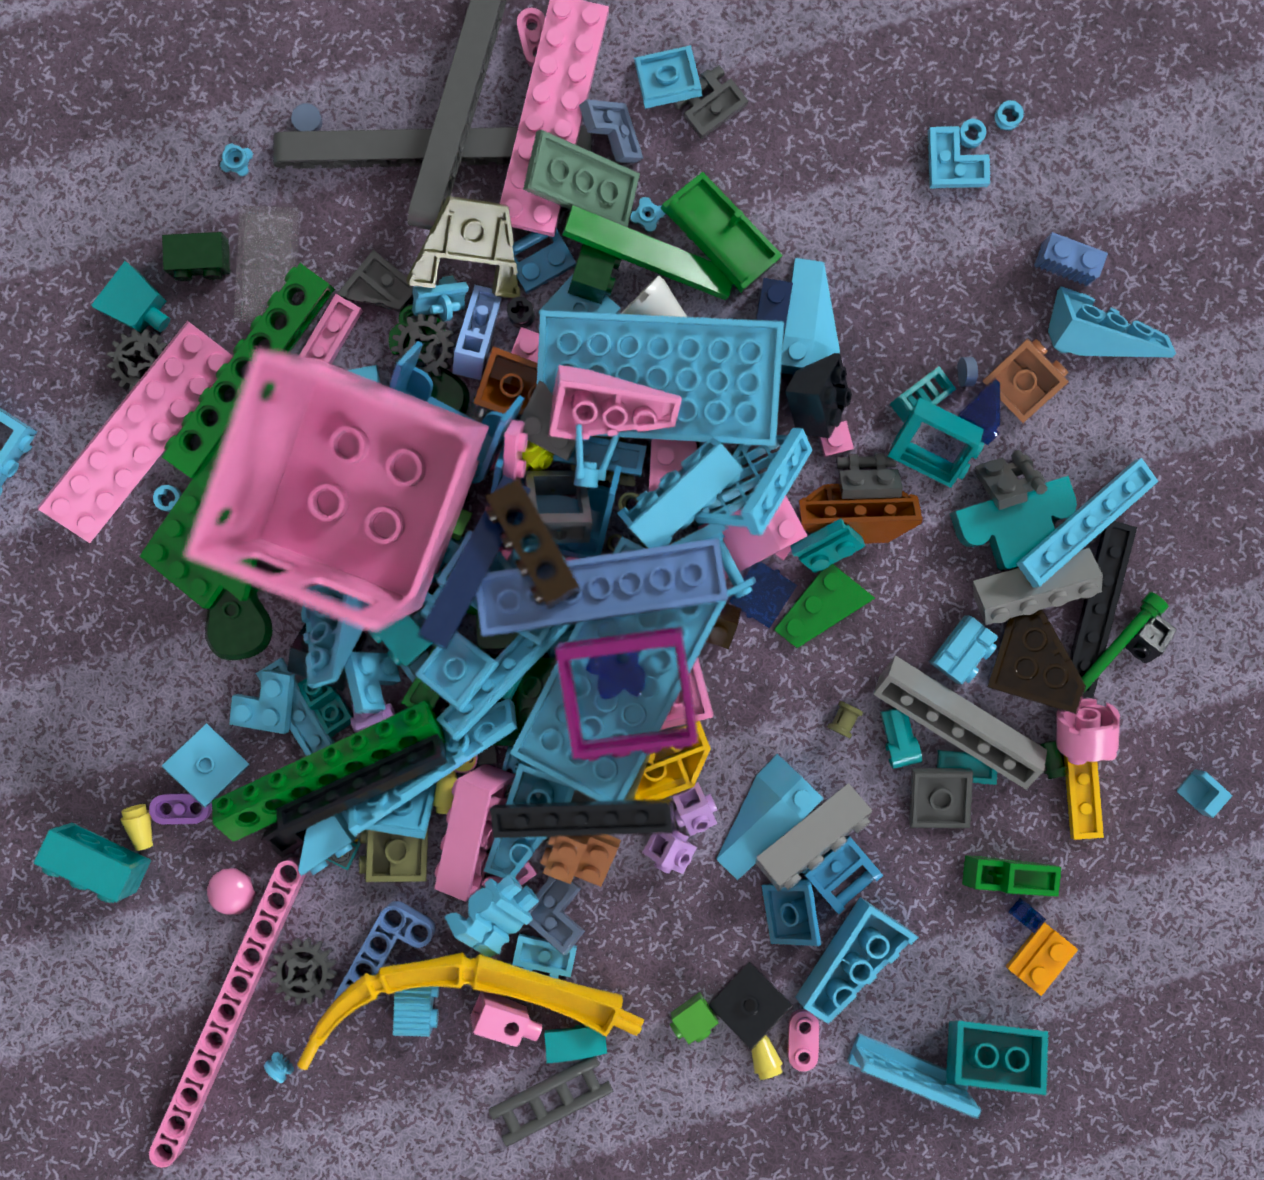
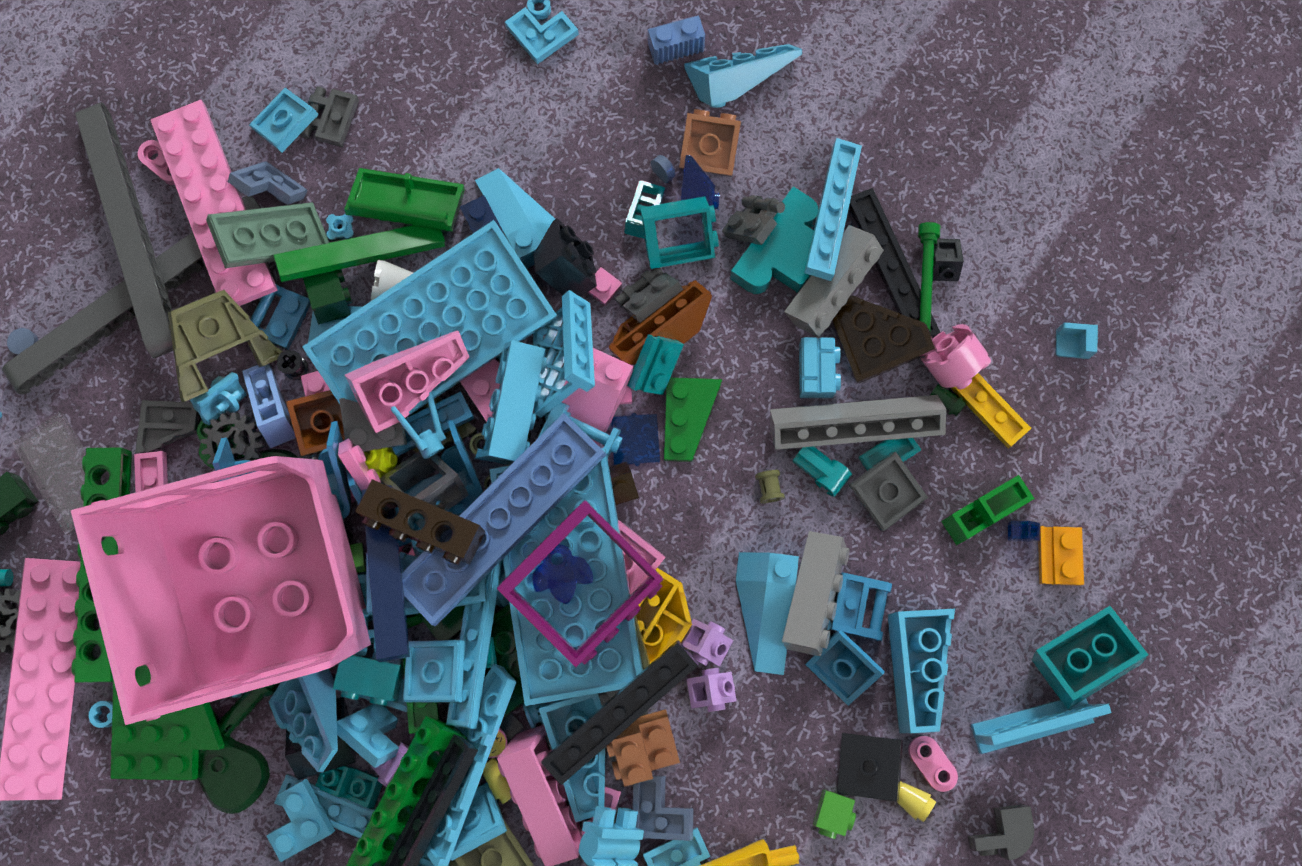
camera: 30 degrees left, 10 degrees down
none -> dark grey brick [968,804,1034,860]

